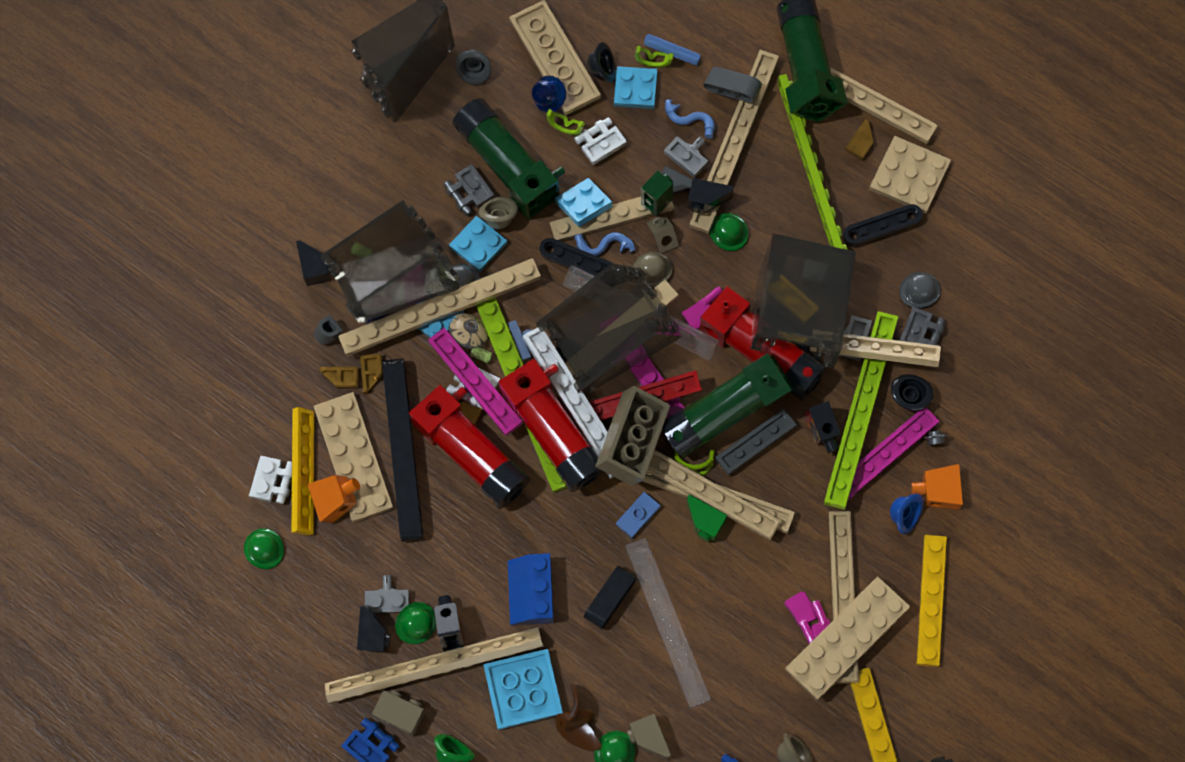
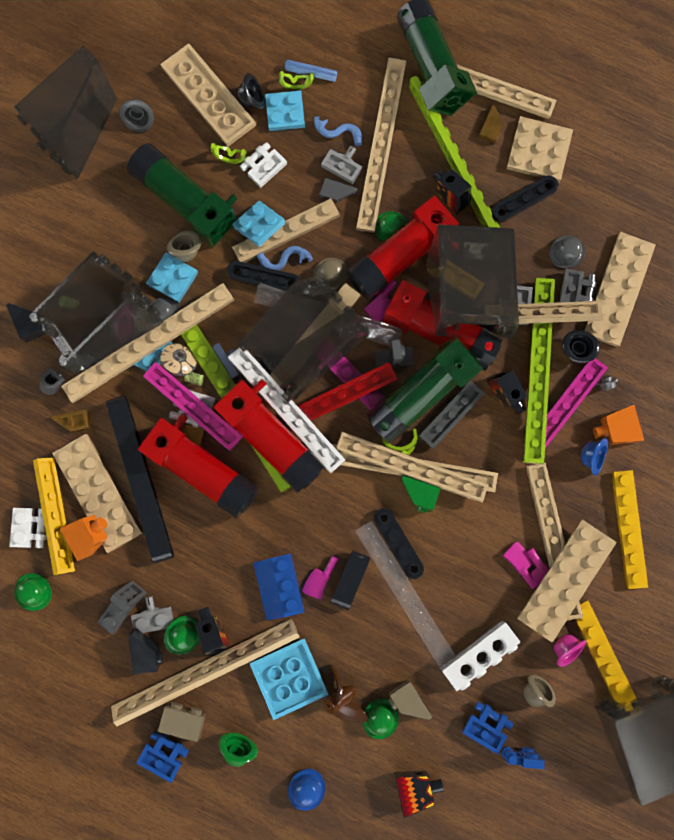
camera: 15 degrees left, 10 degrees up
pearl gold tile [360,353,383,395] -> none
flat silver plate [443,164,495,216] -> none
clear blue hat [531,76,566,112] -> none
dark tan brick [595,386,670,486] -> none
medium blue plate [616,492,660,538] -> none
dark green brick [641,170,673,217] -> none
dark tan bracket [647,215,679,253] -> none
black slope [687,178,734,213] -> none
dark grey beam [703,67,762,103] -> none
none -> dark grey bracket [97,580,147,635]
none -> dark pink piece [302,556,339,600]
none -> red piece [346,196,459,300]
none -> dark grey bracket [374,339,415,369]
none -> black plate [374,508,424,579]
none -> black torso [433,169,472,215]
none -> white brick [440,621,520,691]
none -> dark pink hat [554,634,586,667]
none -> tan plate [584,232,656,348]

